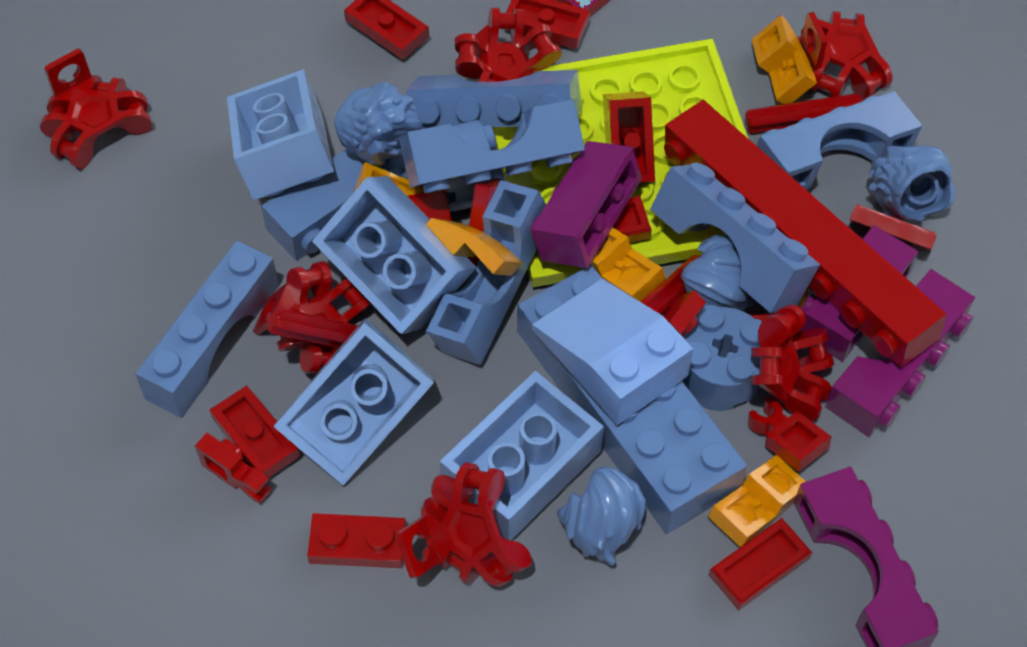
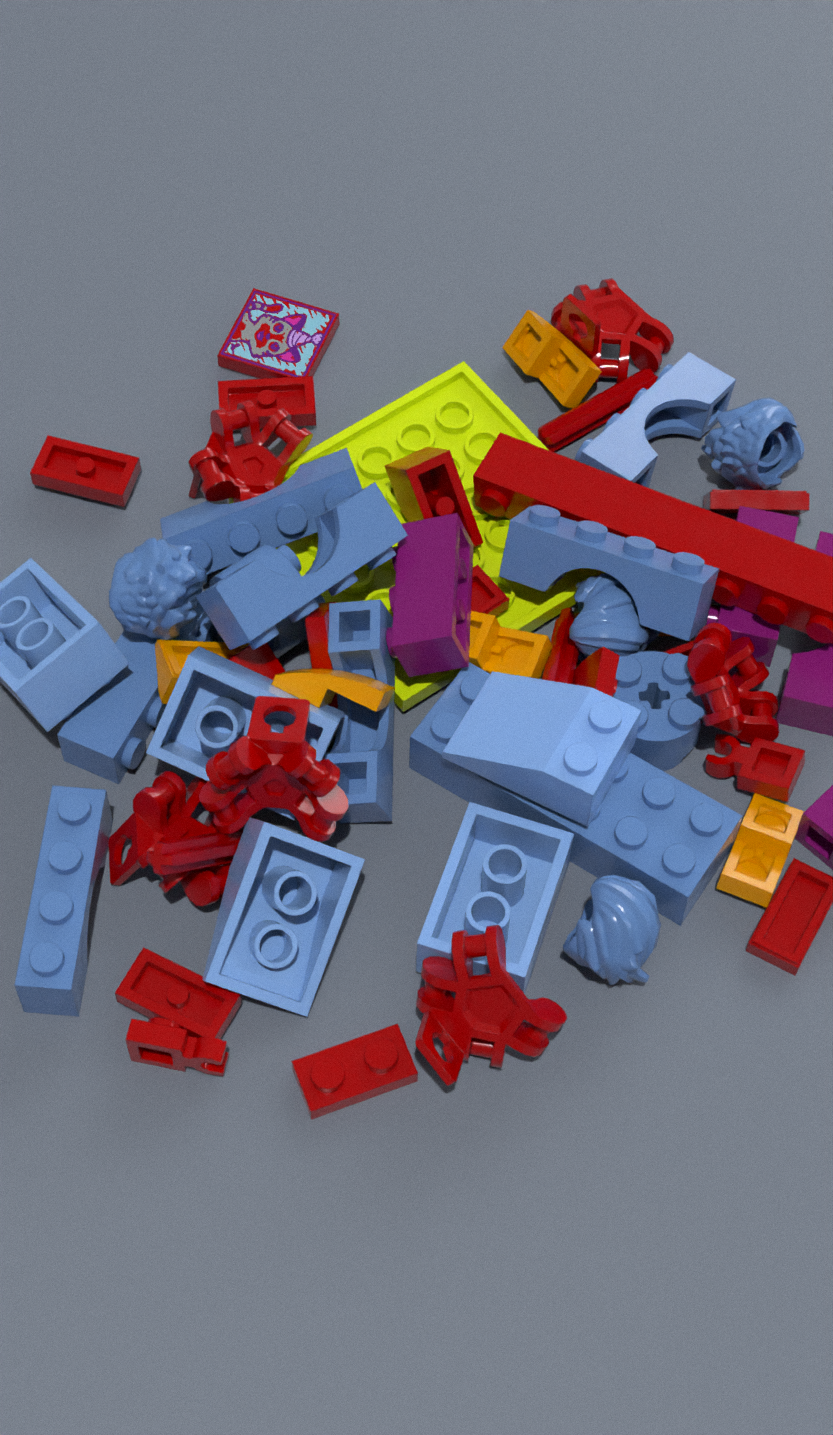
camera: 25 degrees left, 0 degrees up
none -> red piece [199,696,349,842]

